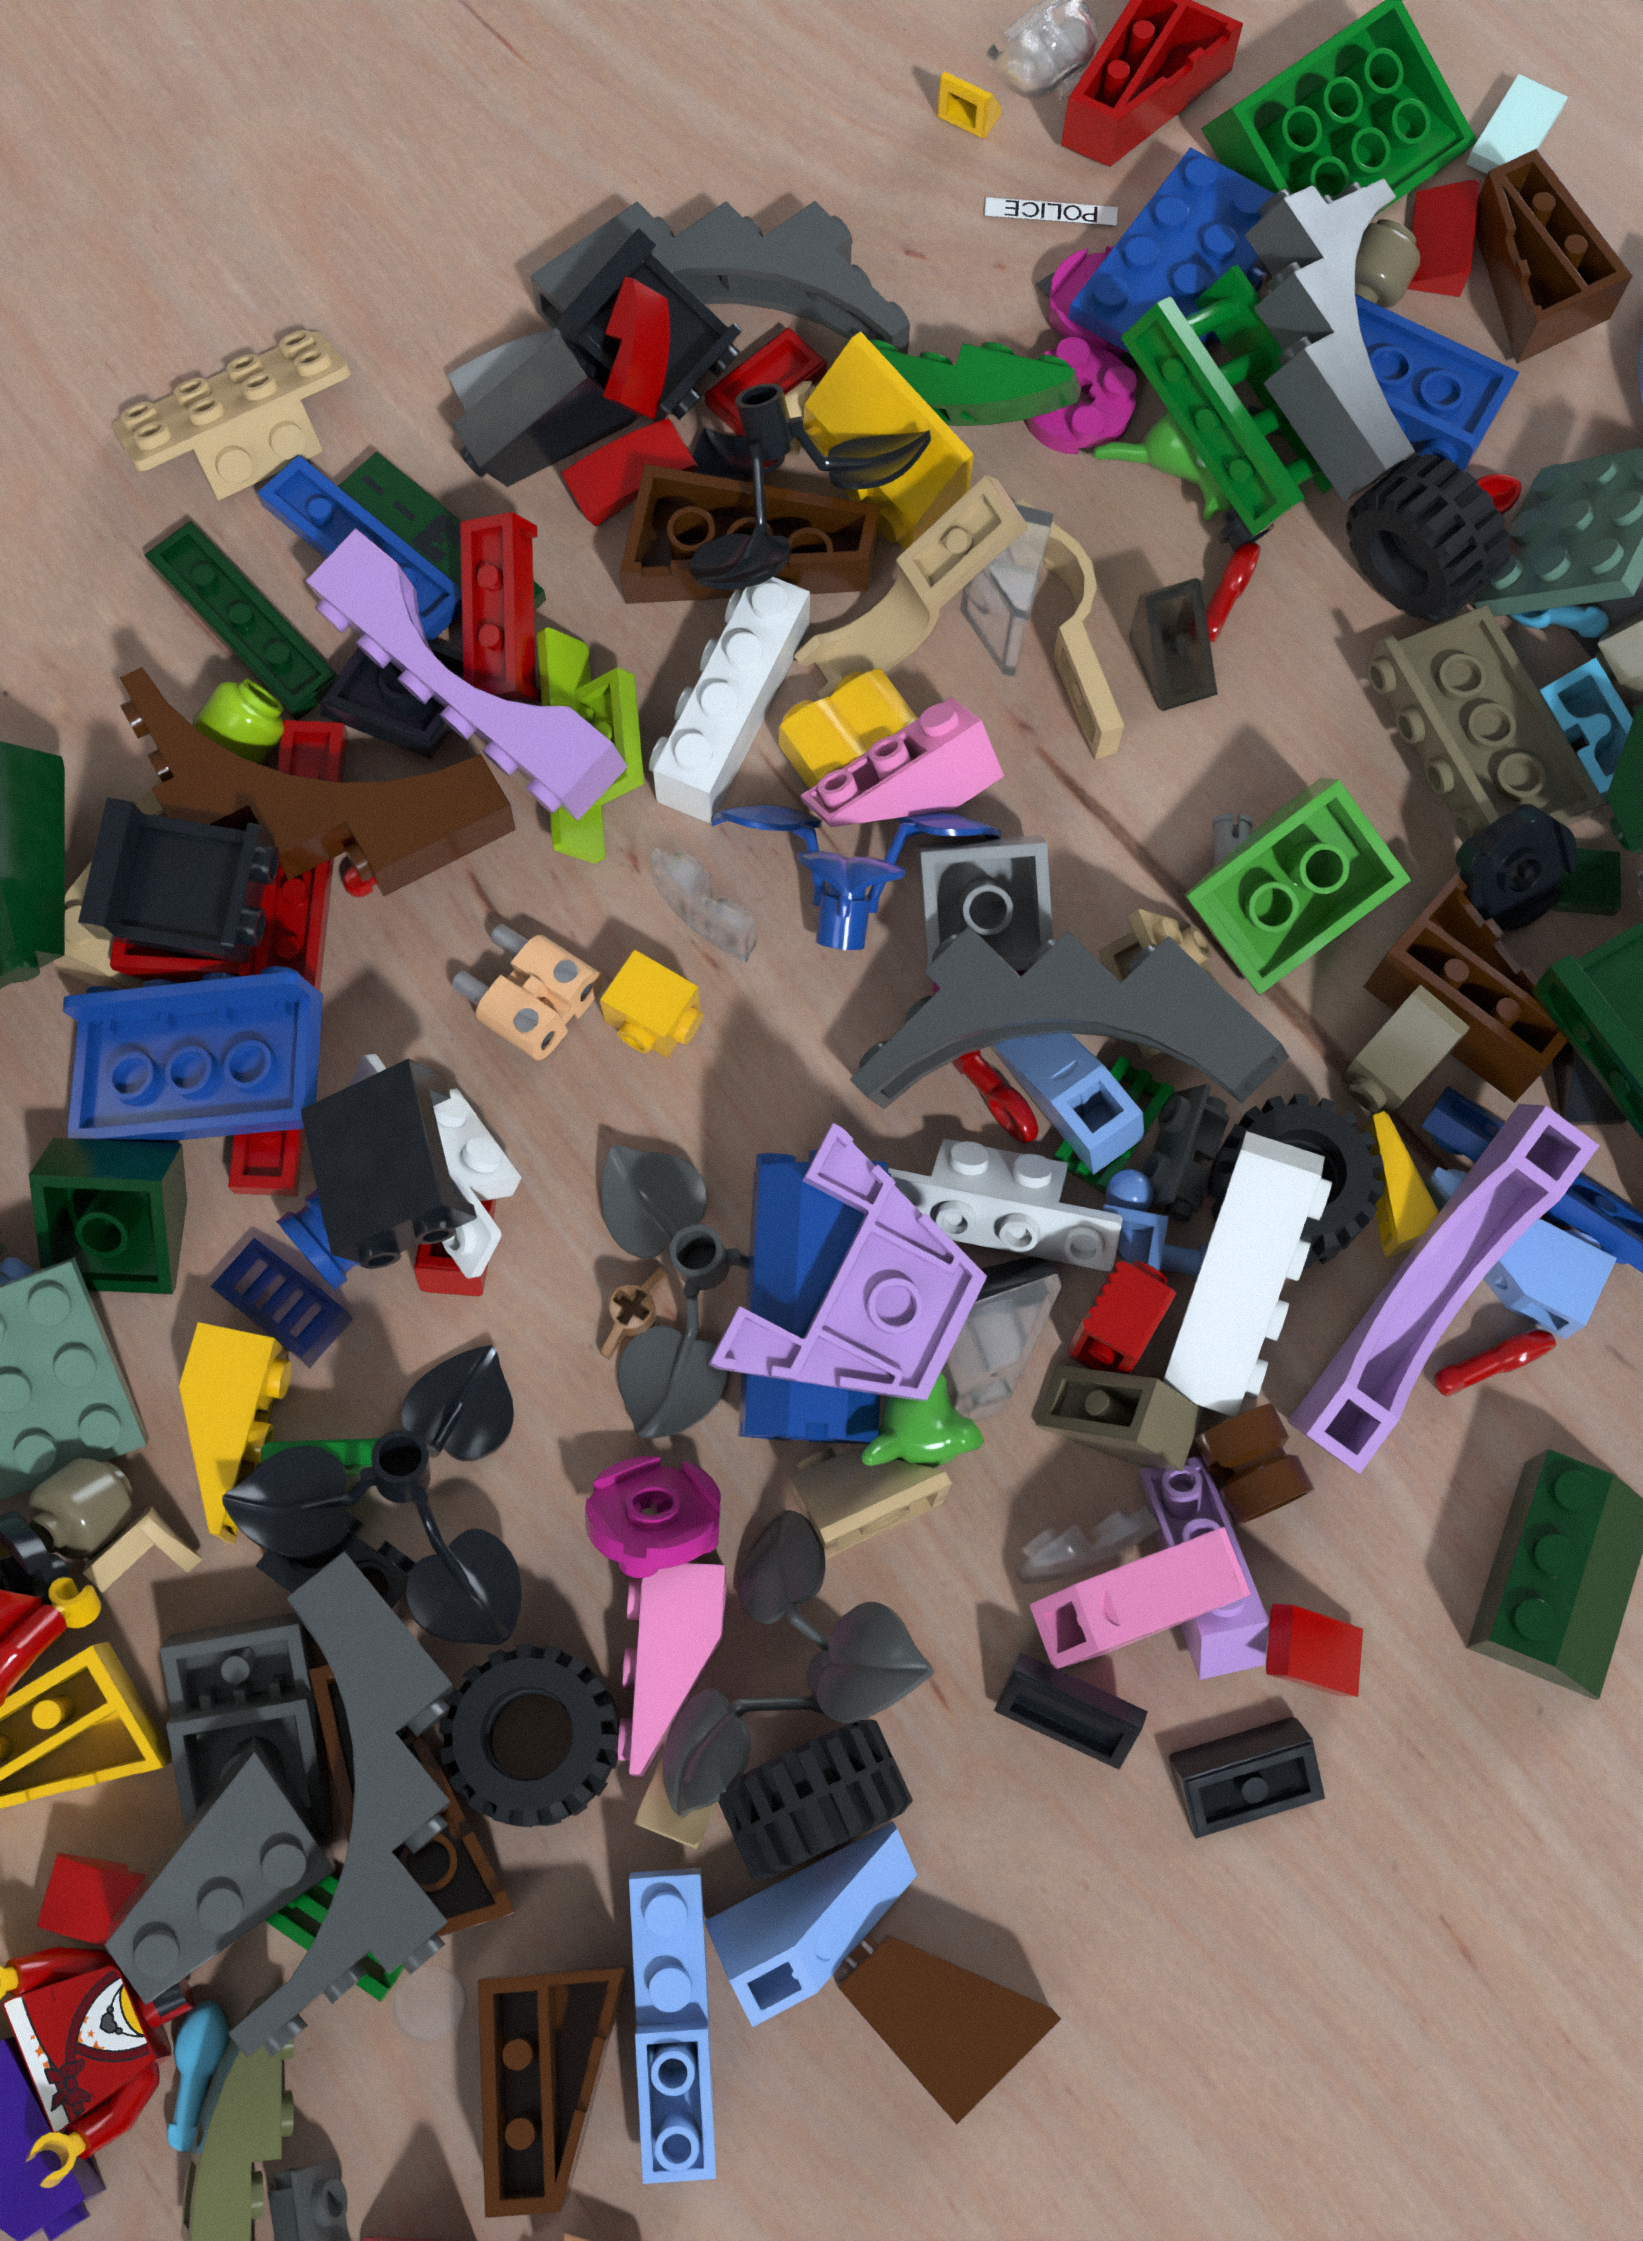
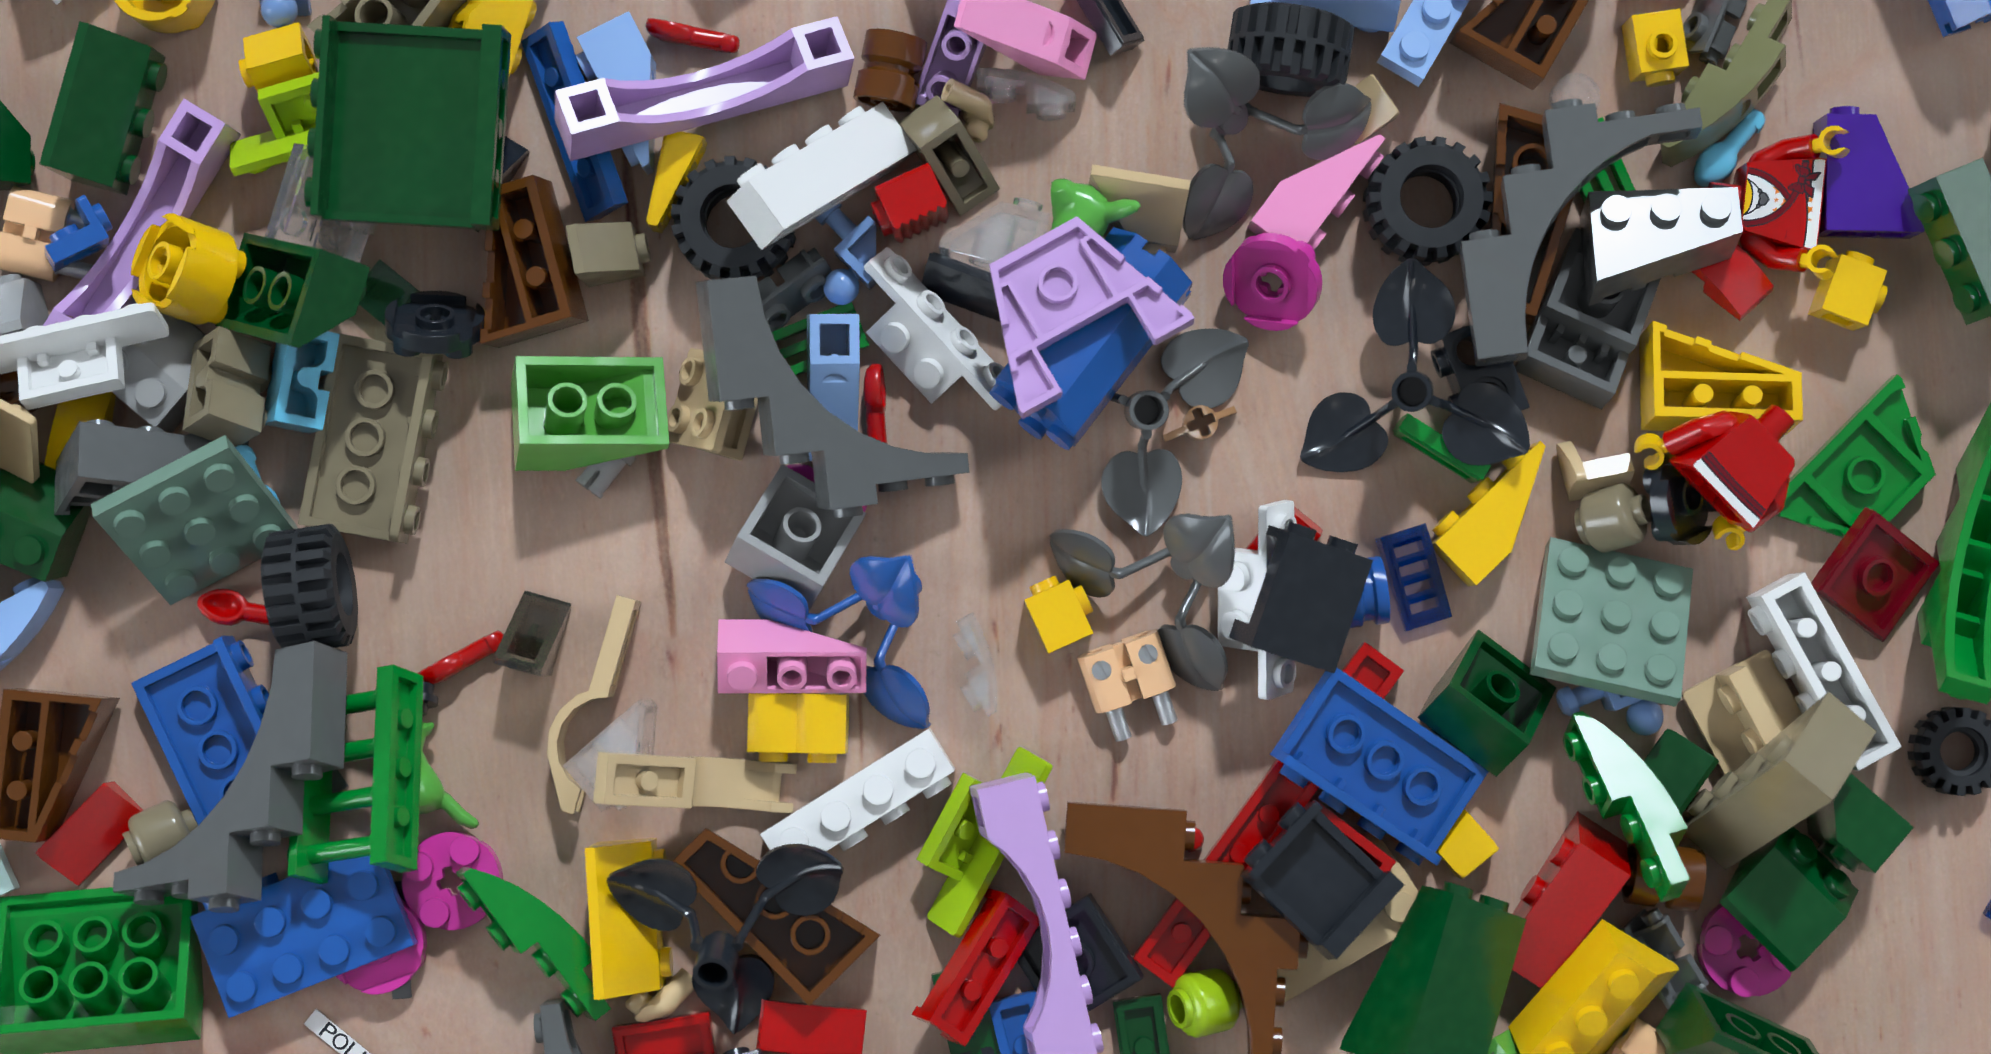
camera: 145 degrees left, 15 degrees up
none -> tan arm [941,78,995,142]
none -> dark grey plant [1049,514,1235,691]
none -> yellow slope [1436,809,1499,879]
none -> yellow brick [1621,8,1689,87]

